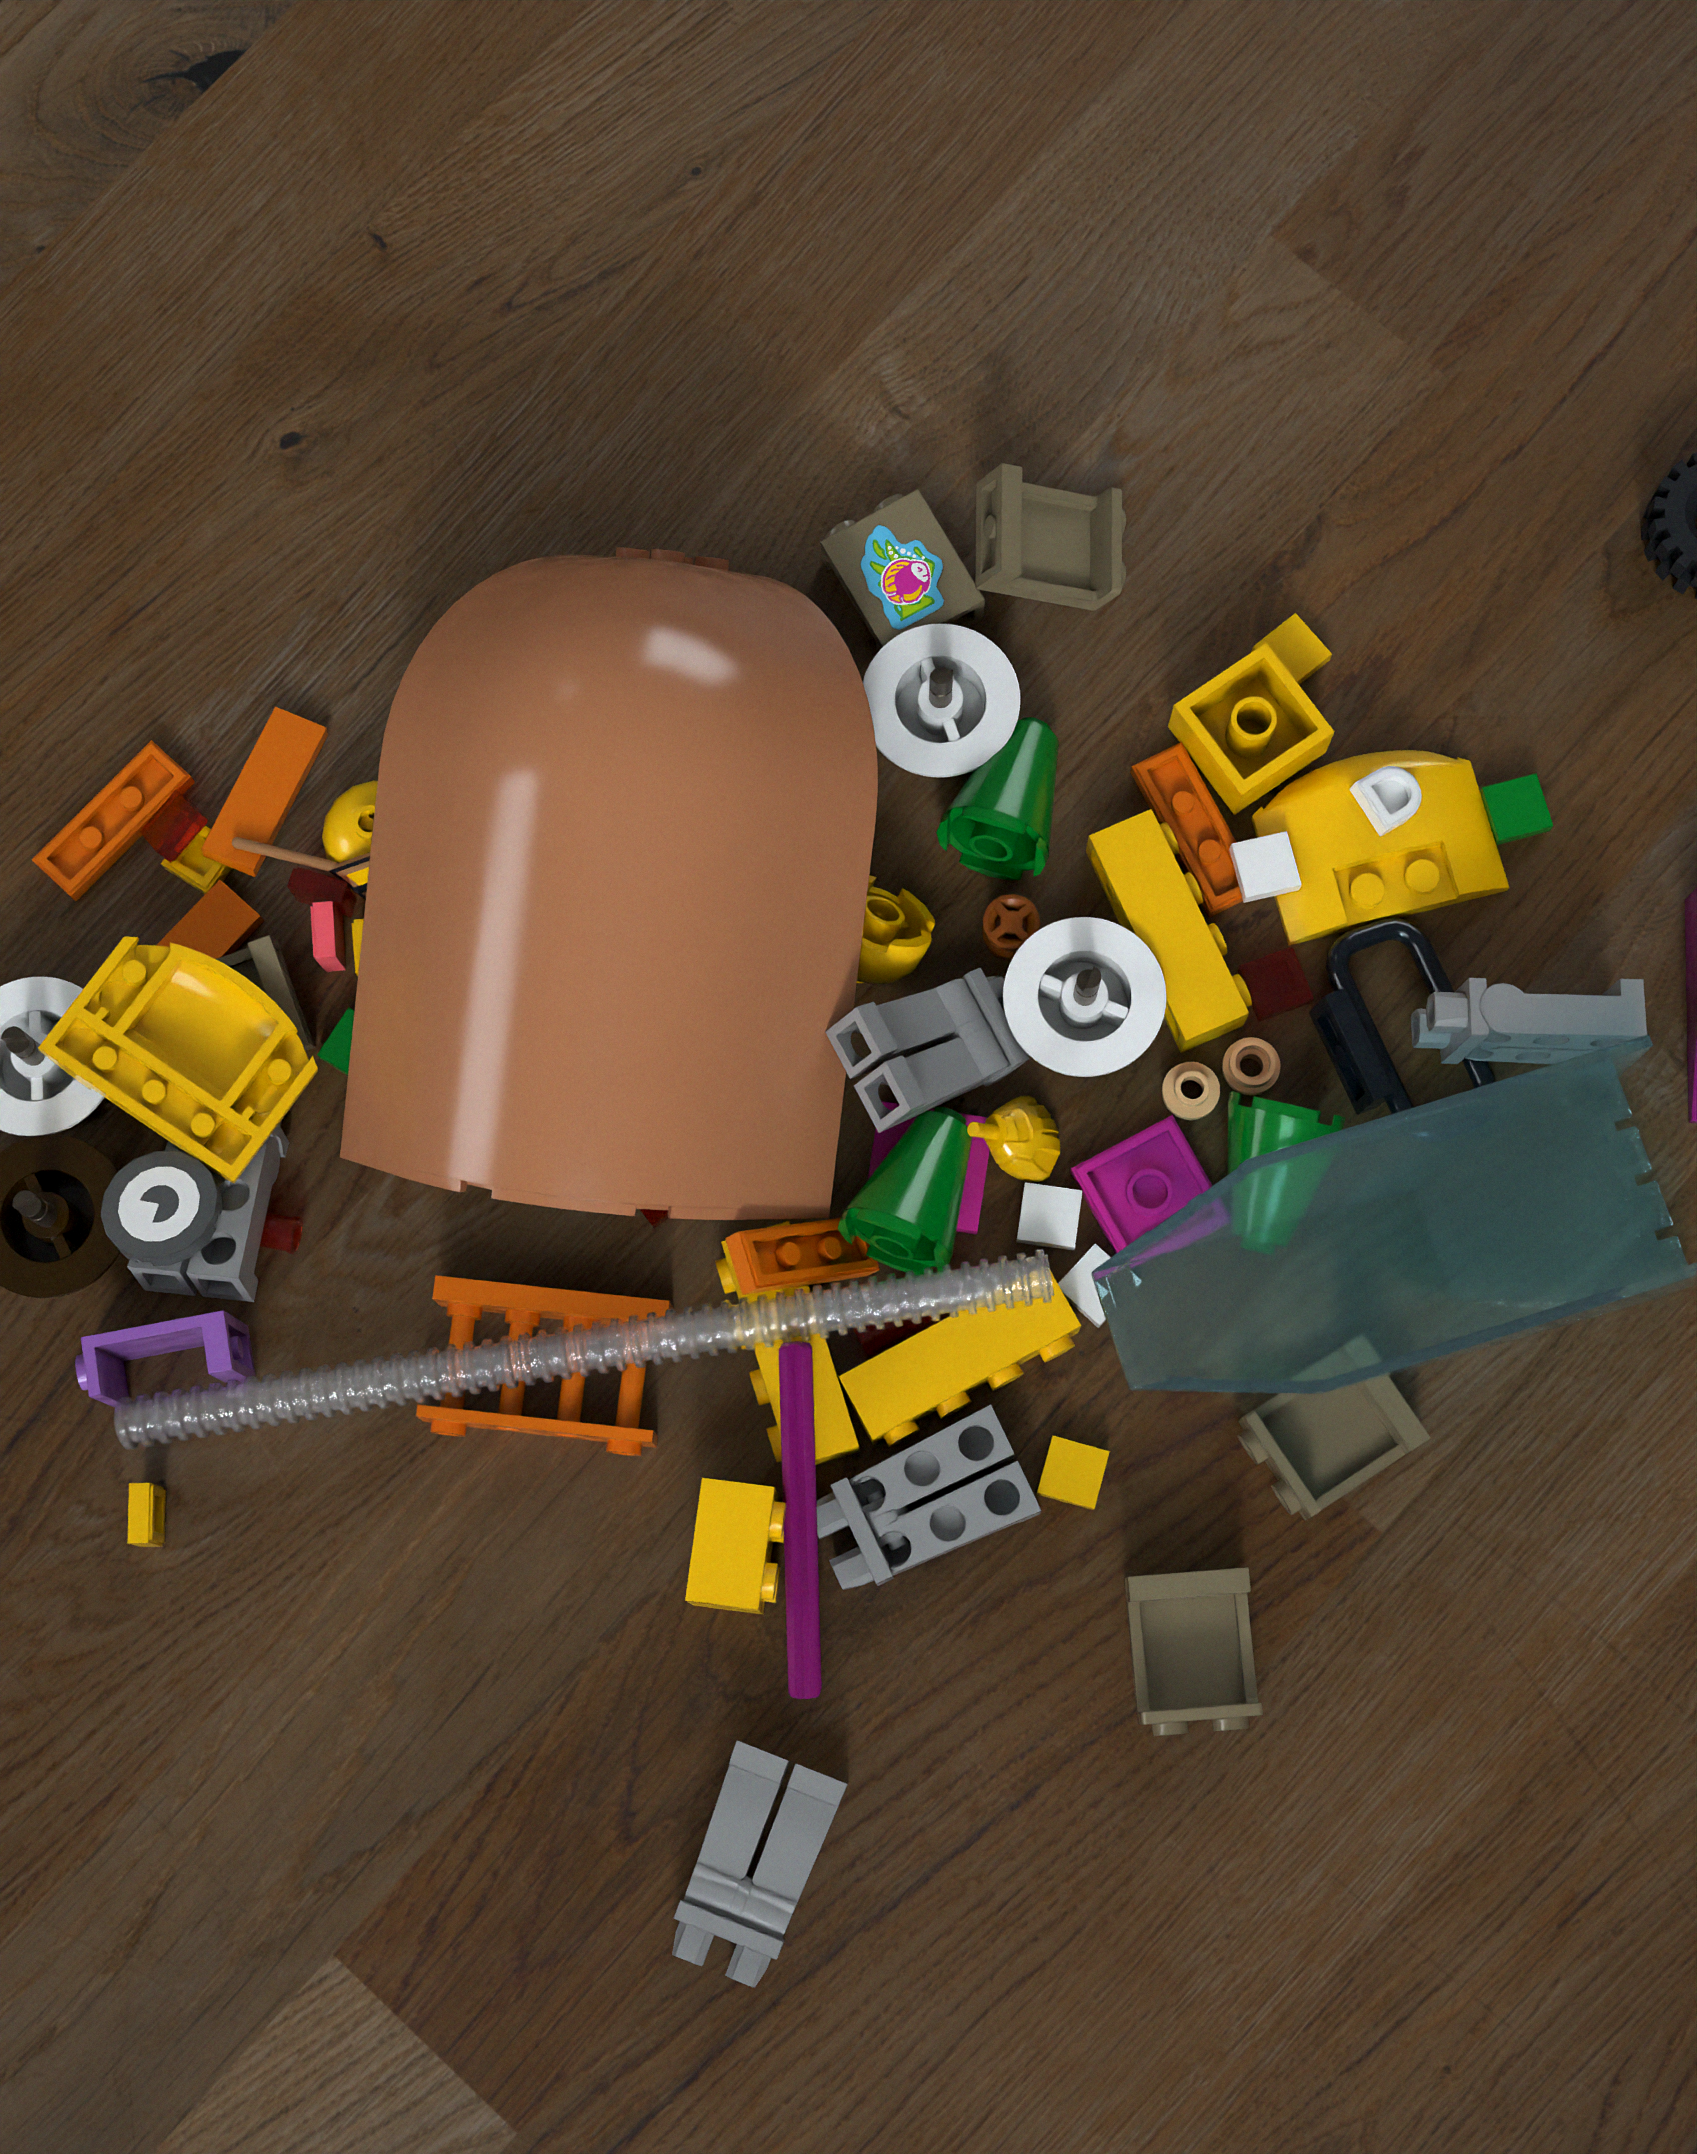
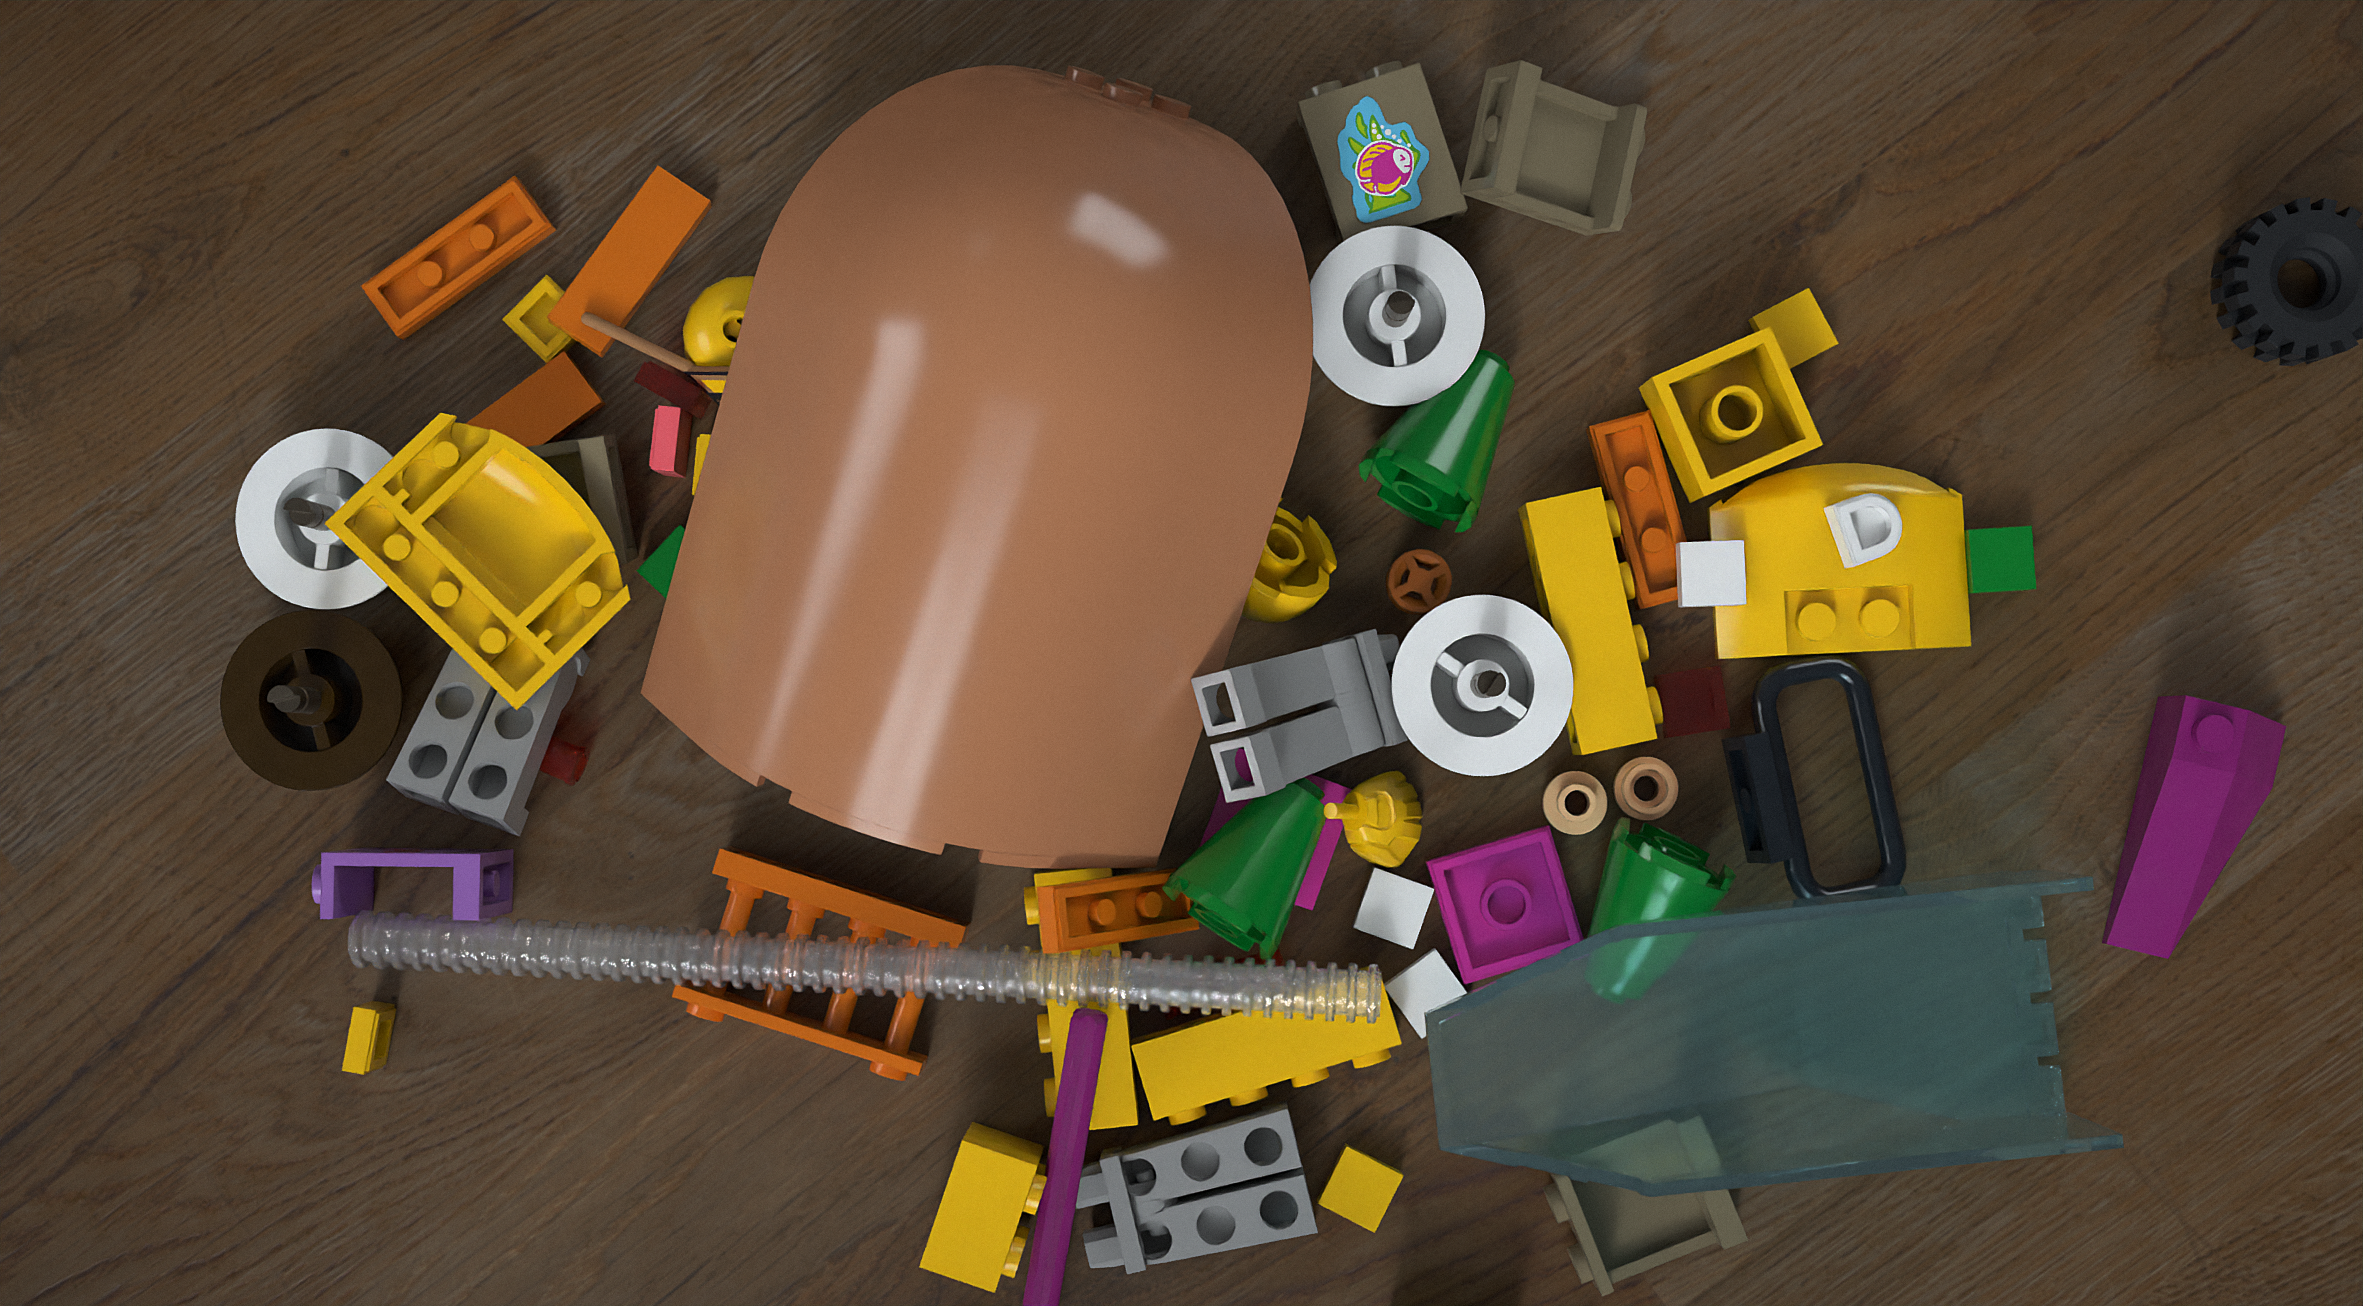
camera: 10 degrees right, 10 degrees up
dark grey tile [101,1151,223,1266] -> none
clear red tile [140,789,208,863] -> none
light grey hips [1411,978,1647,1067] -> none

